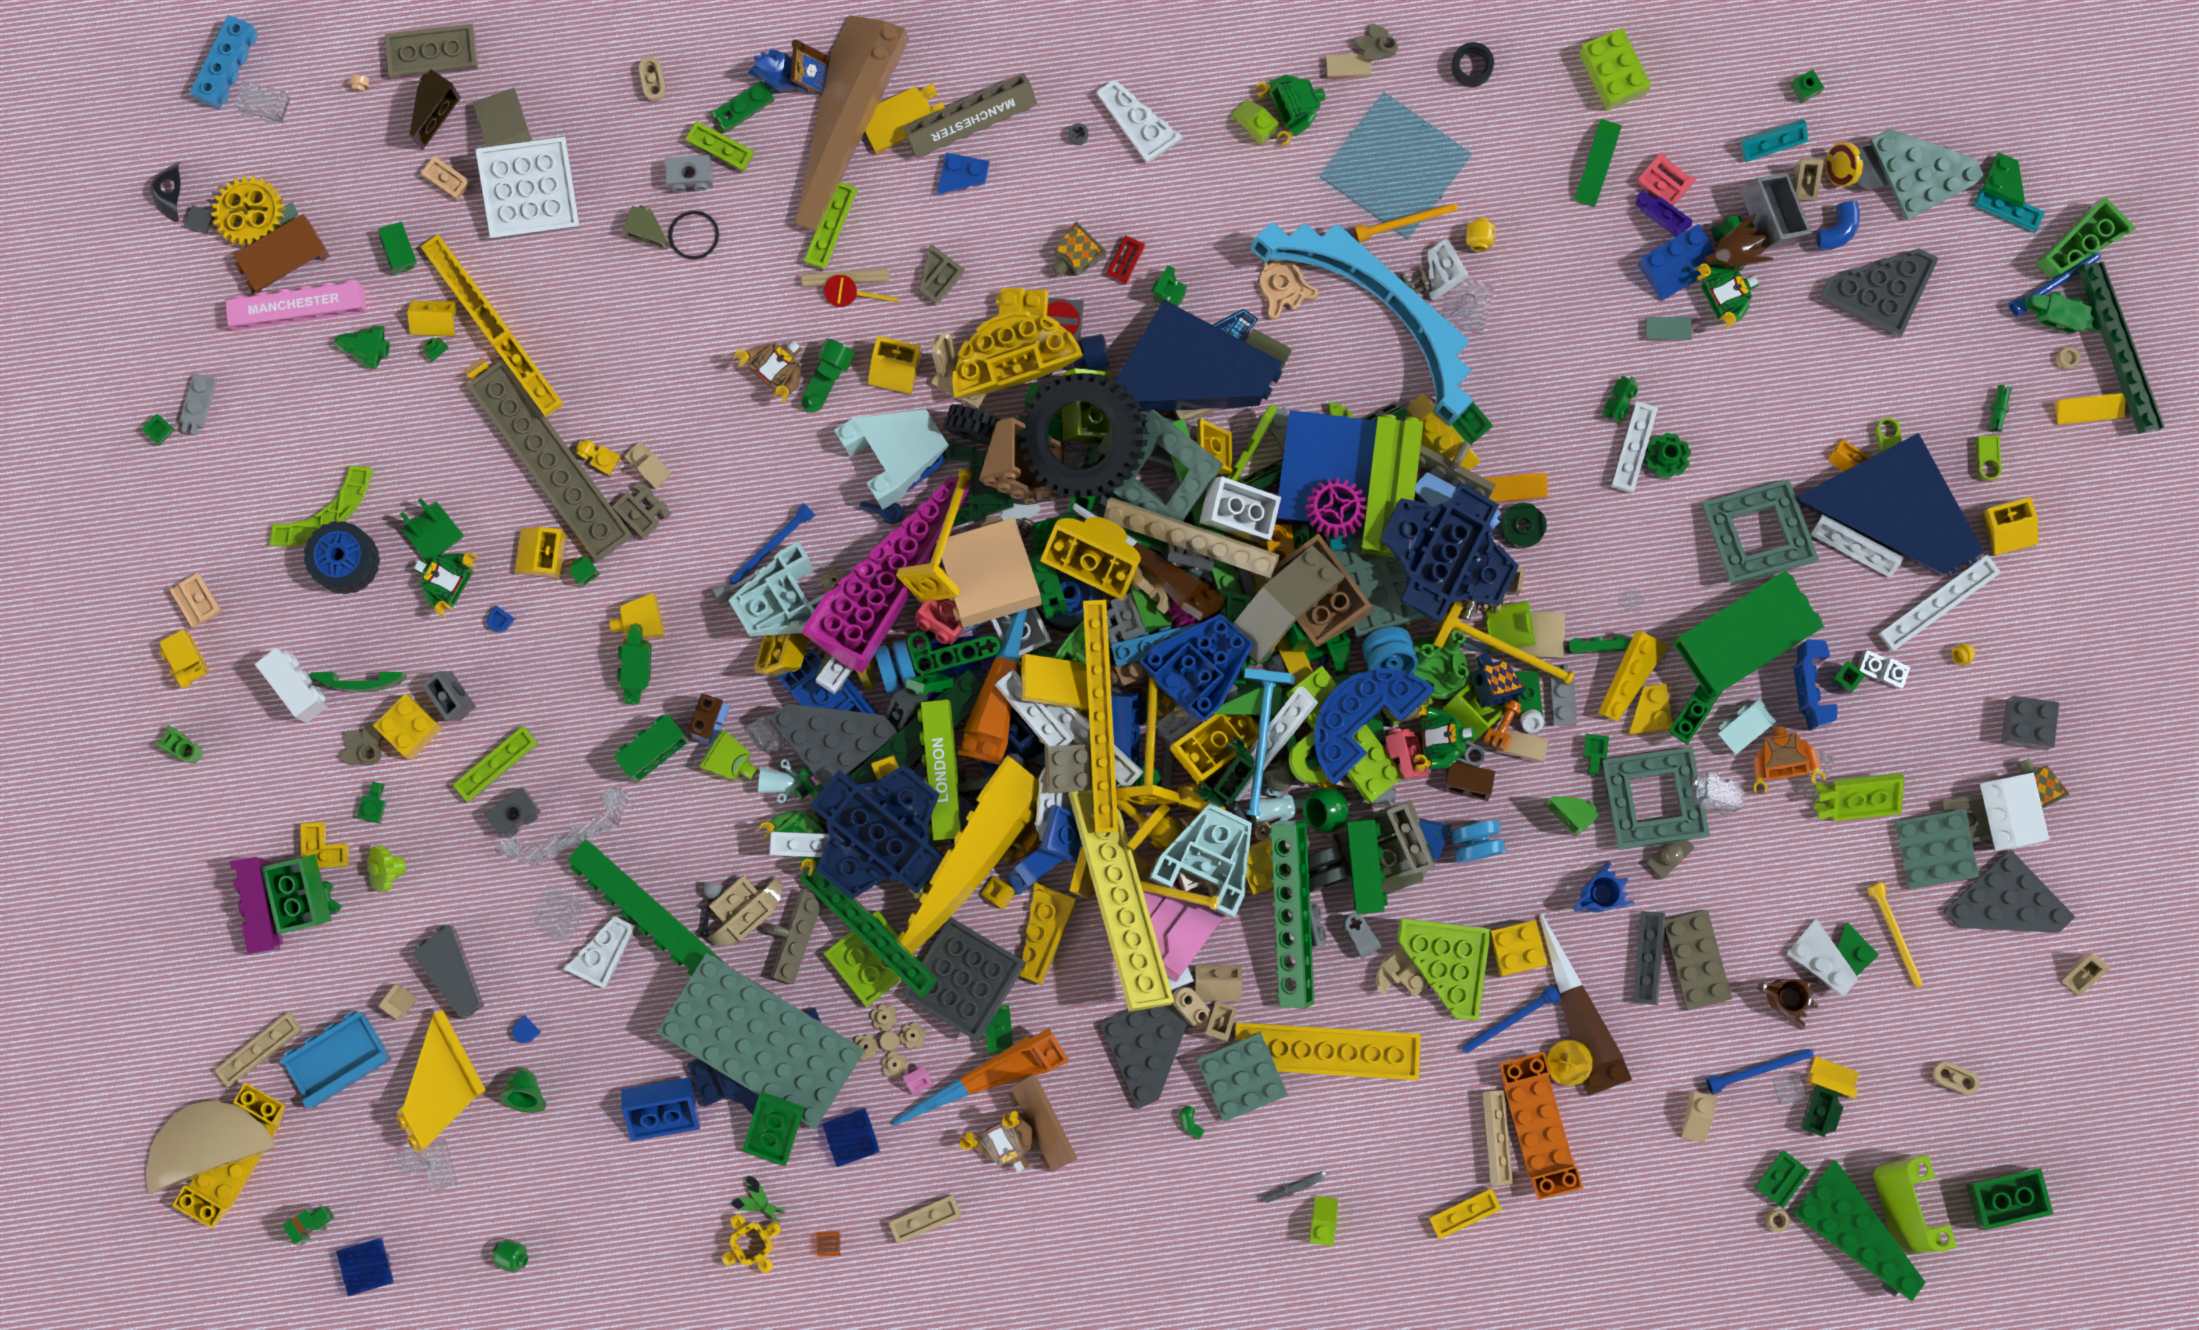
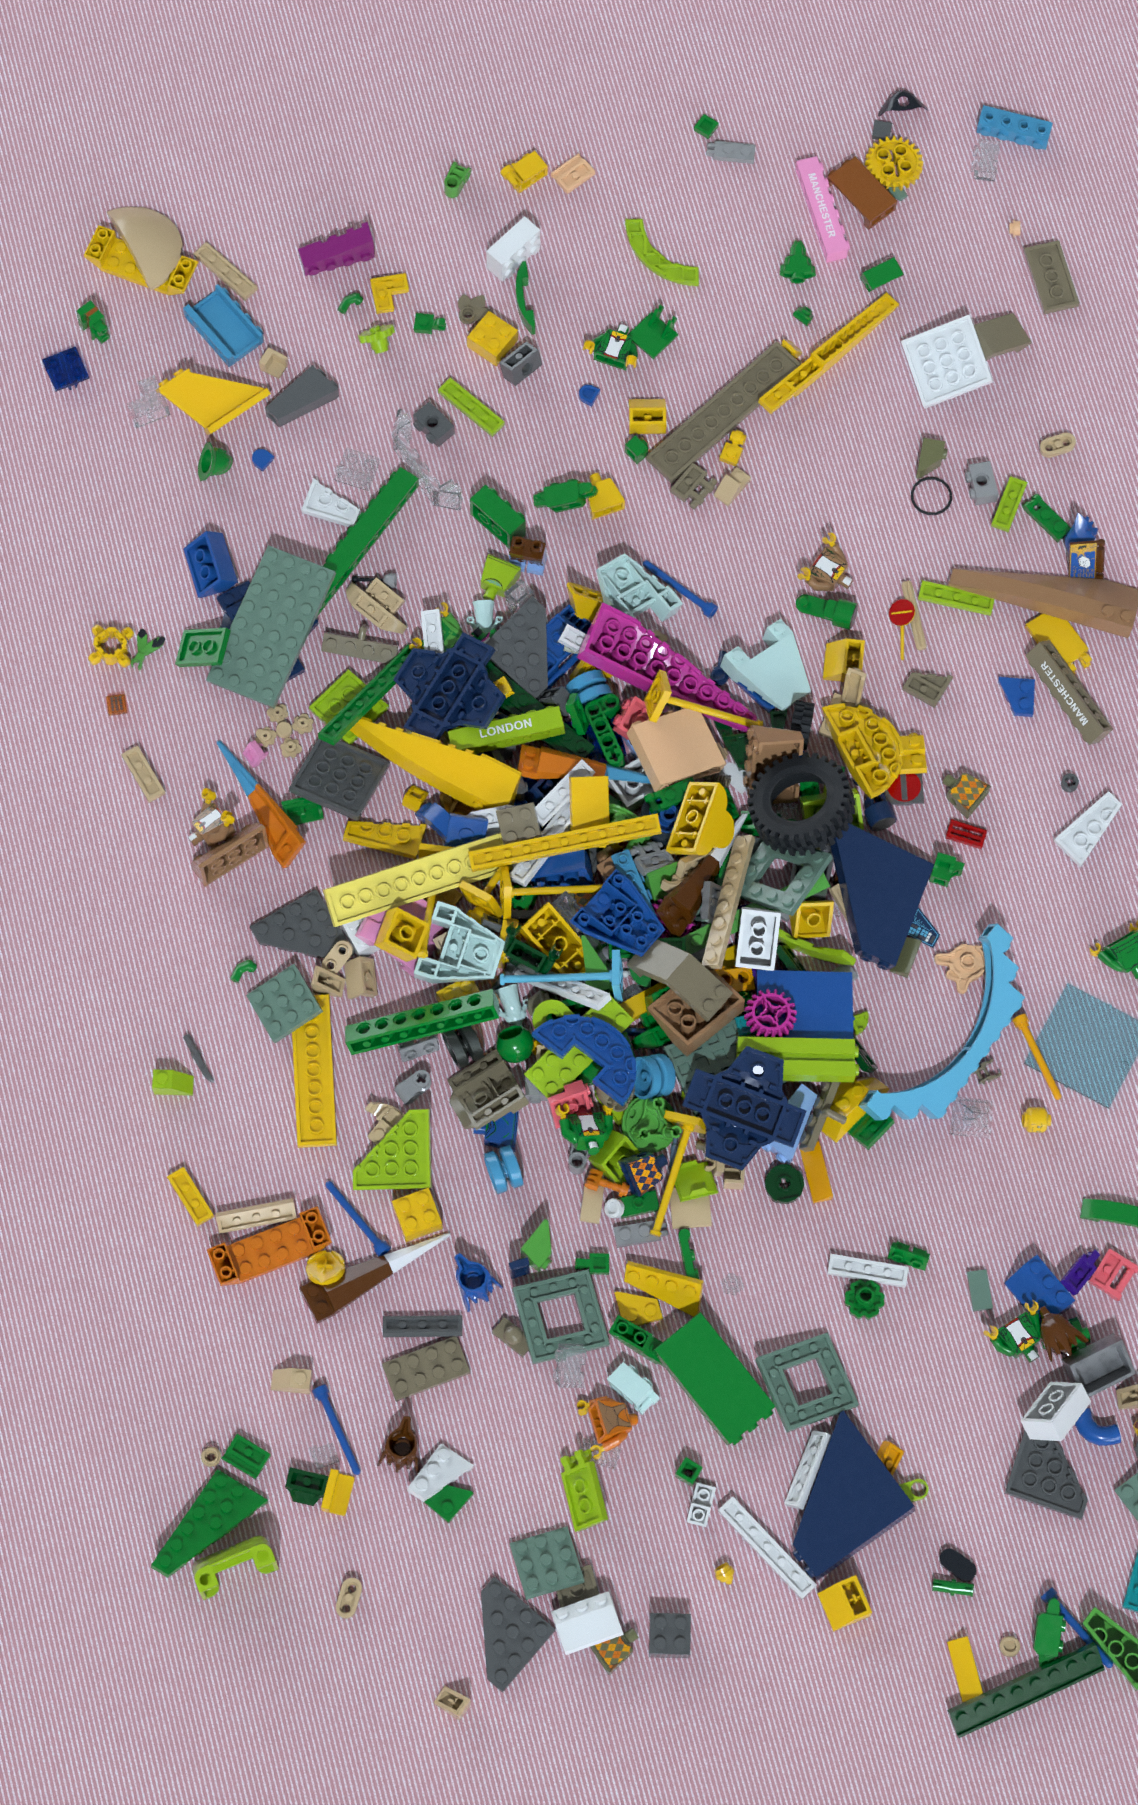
camera: 80 degrees right, 10 degrees down
green brick [261,854,332,934] -> none
wheel [304,521,380,594] -> none
yellow panel [407,300,457,336] -> none
dark brown slope [410,69,461,150] -> none
light nougat plate [421,156,471,200] -> none
green head [492,1239,529,1273] -> none
hinge [711,568,760,605] -> none
clear blue piece [822,1108,881,1167] -> none
lime slope [1231,99,1279,146] -> none
green brick [1345,818,1388,914] -> none
white wing [1428,239,1469,301] -> none
reddish brown hinge [1443,762,1496,801] -> none
blue plate [1793,639,1838,731] -> none
yellow piece [1866,881,1922,988] -> none
green brick [1966,1168,2054,1230] -> none
lime piece [1975,436,2002,482] -> none
none -> yellow brick [374,907,430,962]
none -> dark grey plate [481,913,502,932]
none -> dark blue plate [508,1257,530,1279]
none -> black tile [939,1548,977,1582]
none -> white brick [1021,1382,1091,1441]

